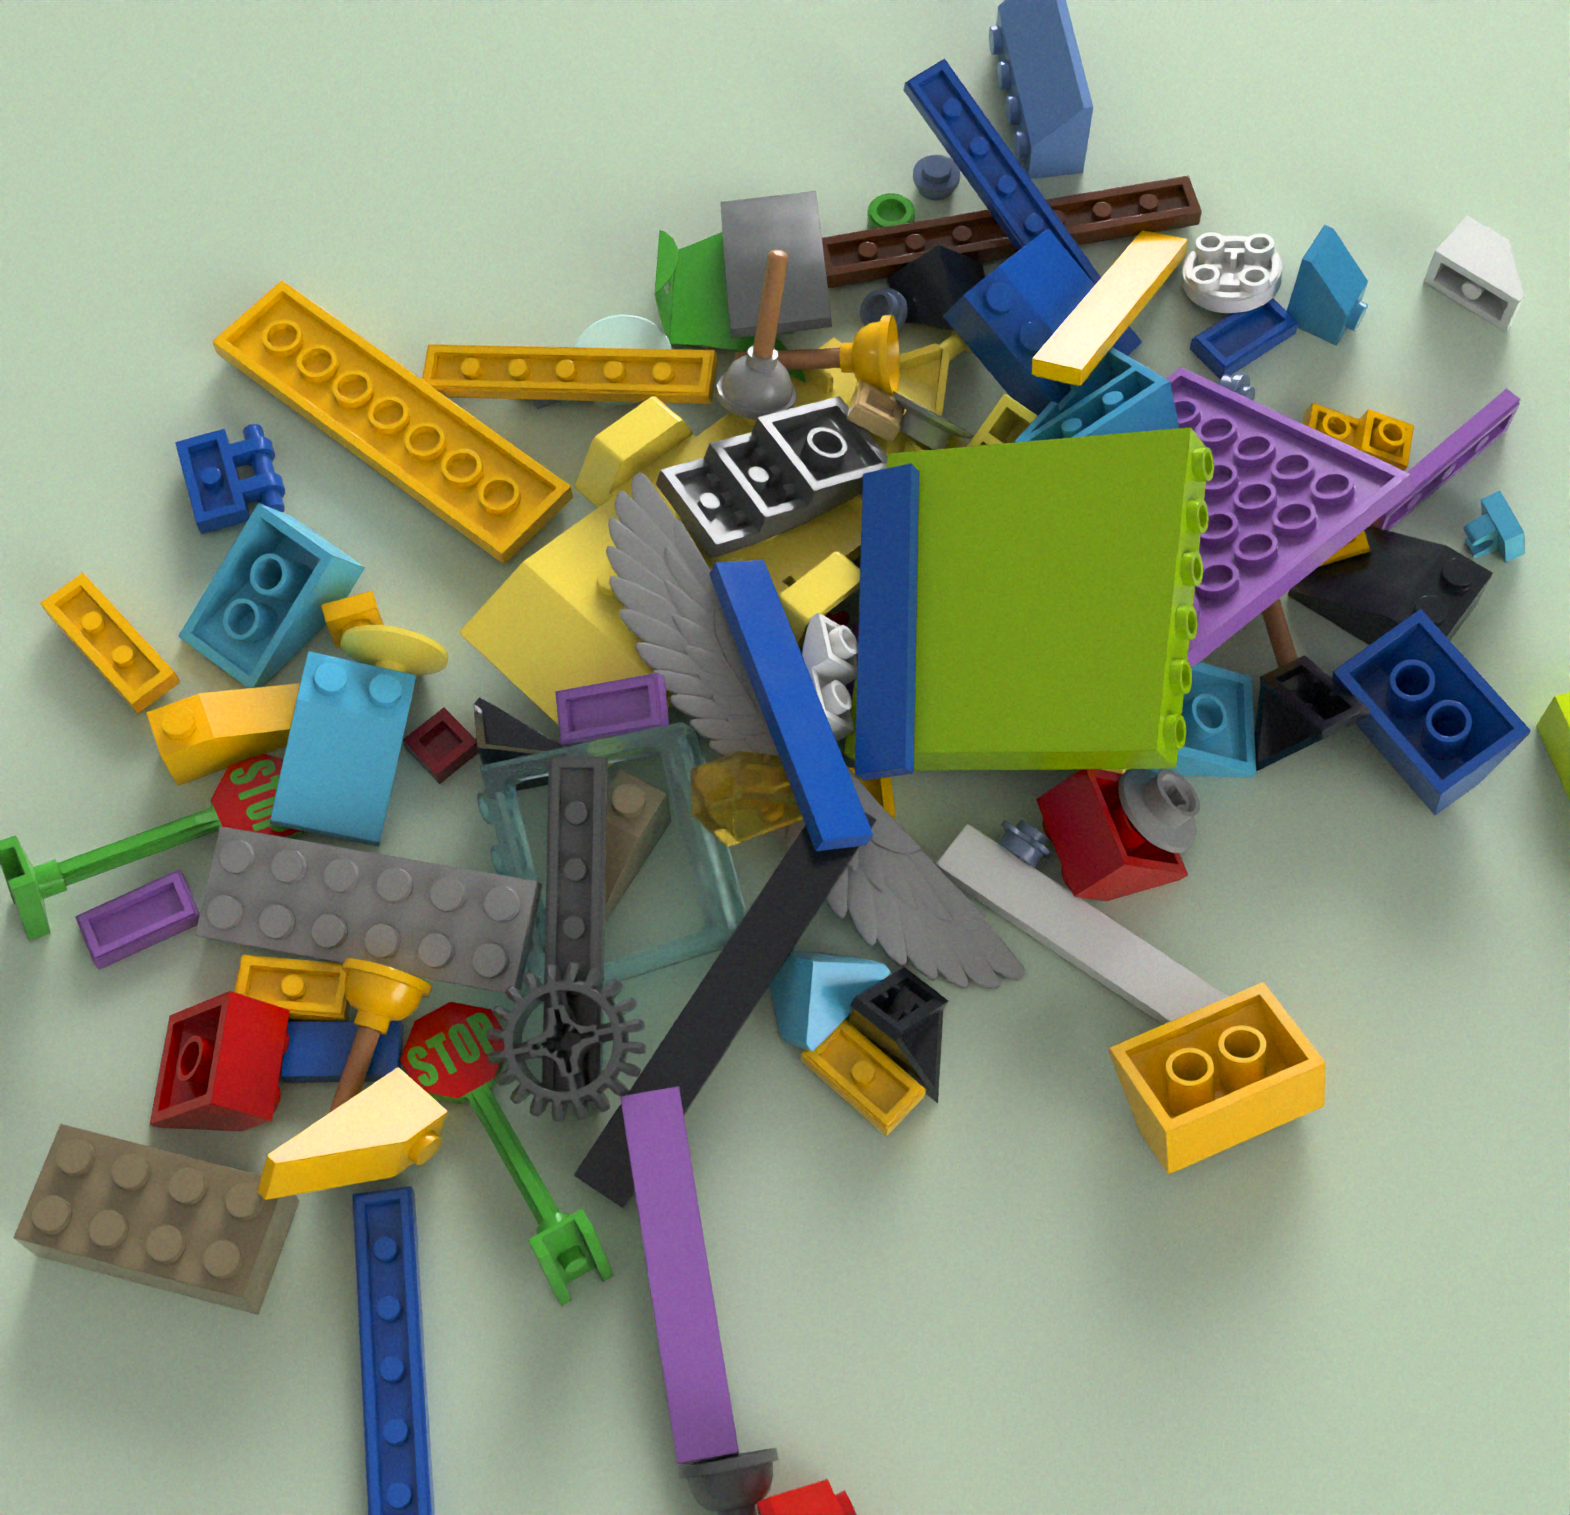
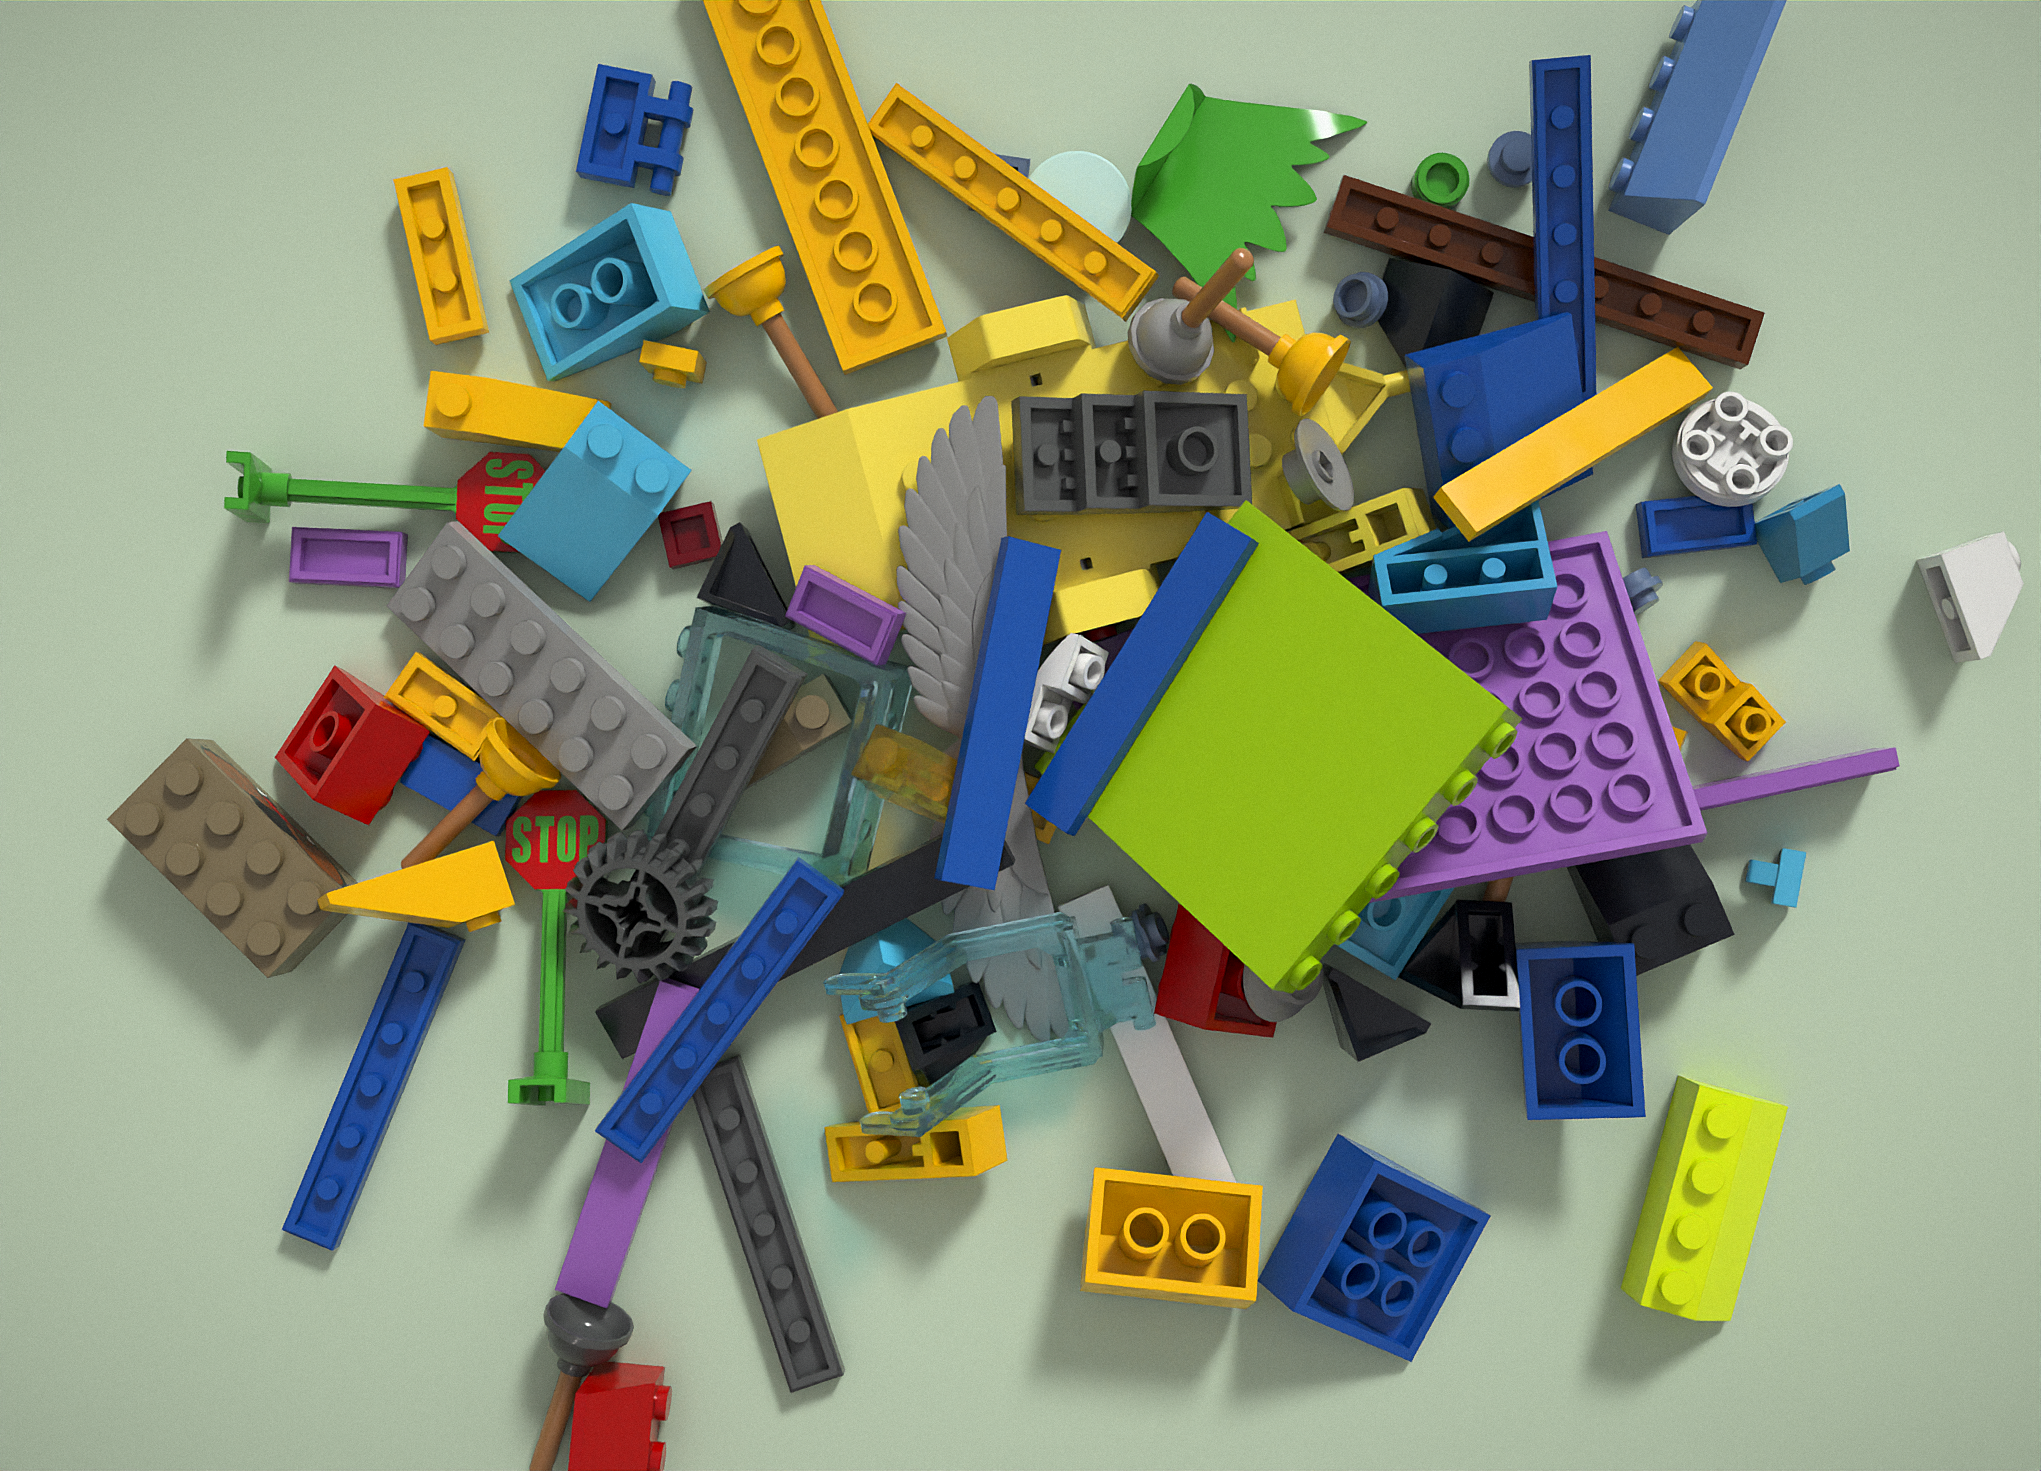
camera: 25 degrees right, 25 degrees up
light yellow dish [340,625,449,676] -> none
dark grey slope [721,191,832,339] -> none
tan tile [846,382,905,443] -> none
none -> blue tile [595,857,844,1163]
none -> dark grey tile [692,1055,845,1393]
none -> yellow piece [703,245,838,419]
none -> clear light blue piece [823,912,1156,1137]
none -> yellow slope [824,1105,1008,1182]
none -> blue slope [1257,1134,1491,1362]
none -> black slope [1323,963,1431,1062]

